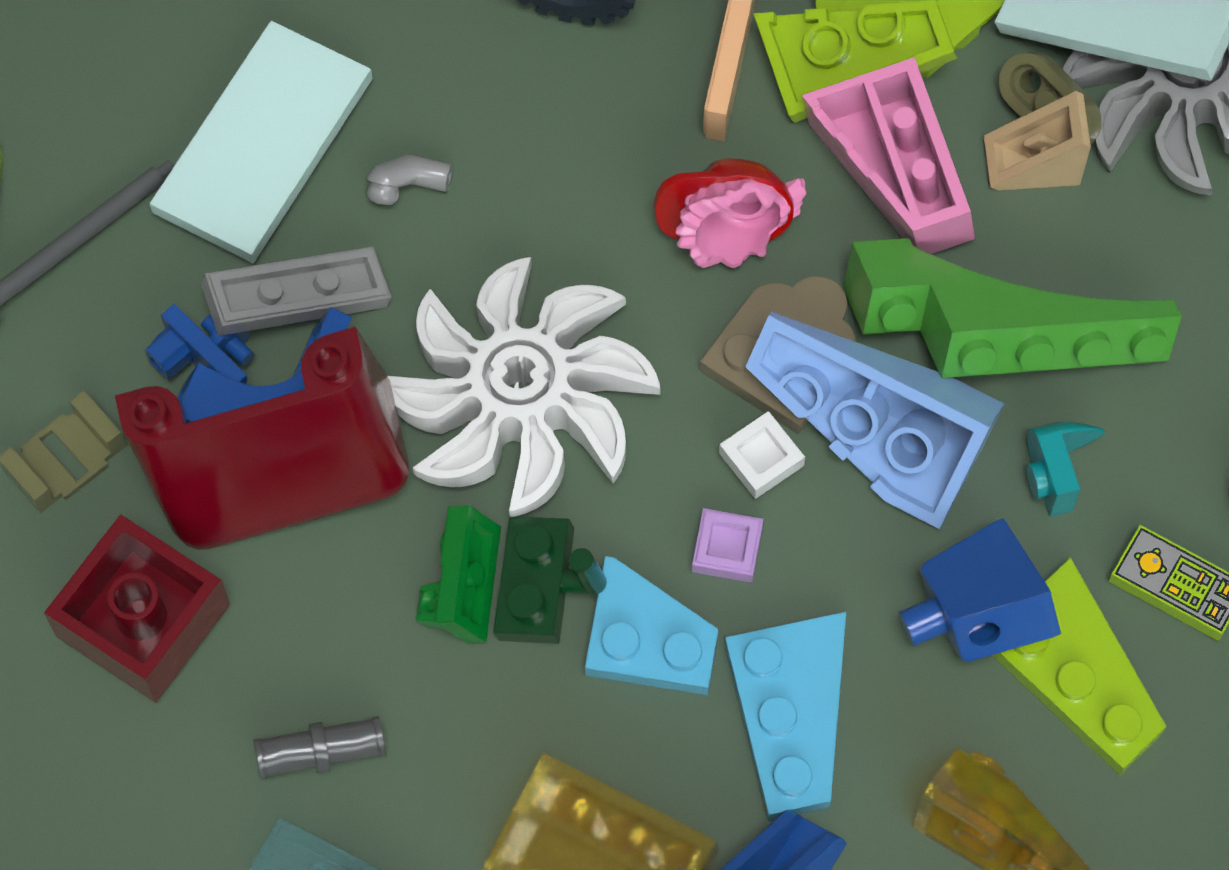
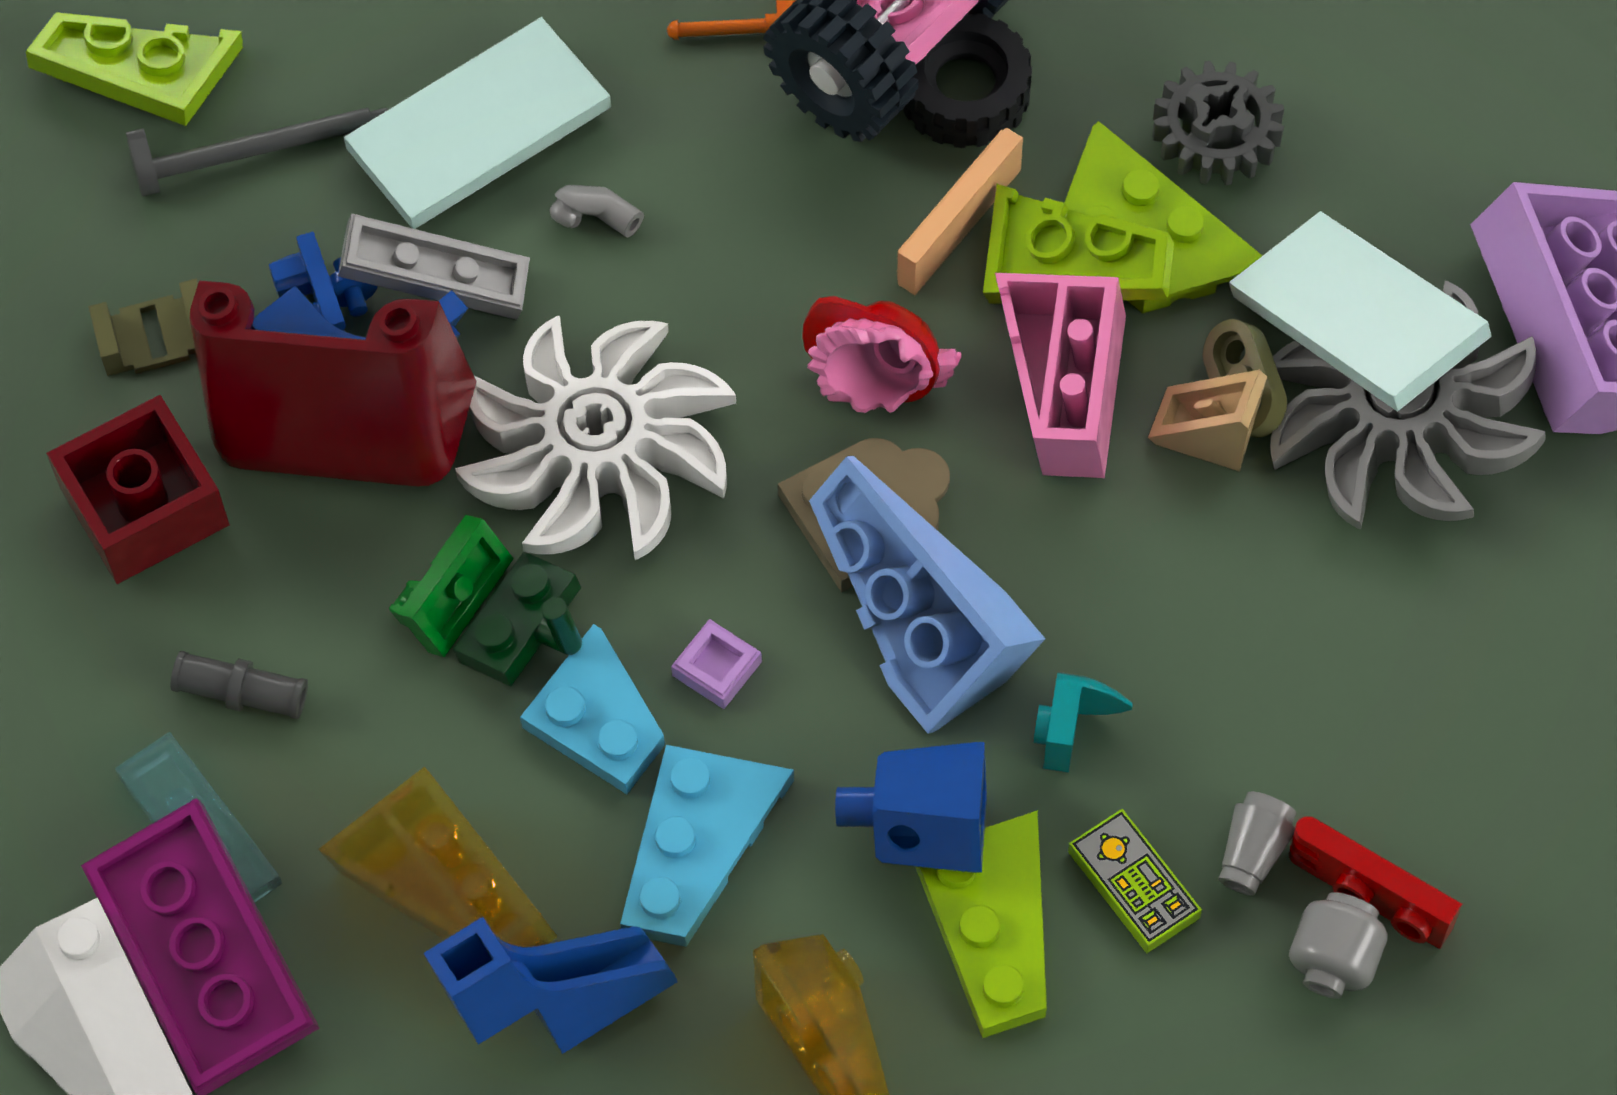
camera: 25 degrees right, 5 degrees down
white plate [719,411,805,499] -> none
bright green arch [843,238,1182,378] -> none

